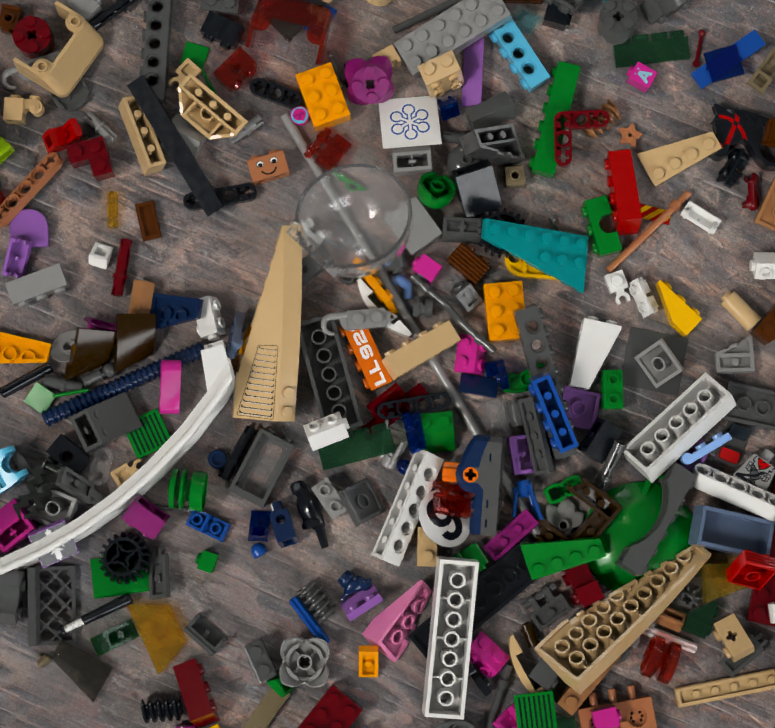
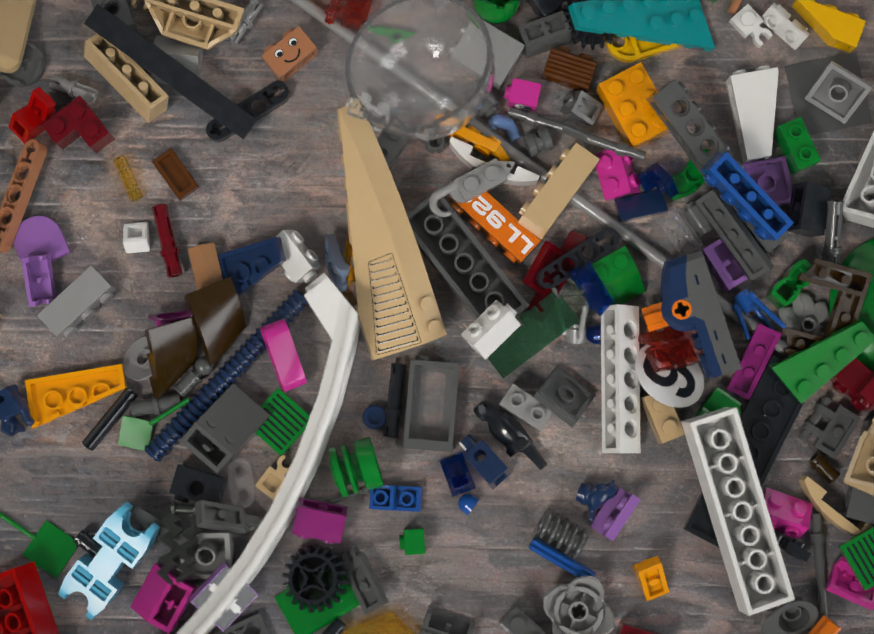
camera: 20 degrees left, 0 degrees up
bright pink wedge [362,580,432,663] -> none

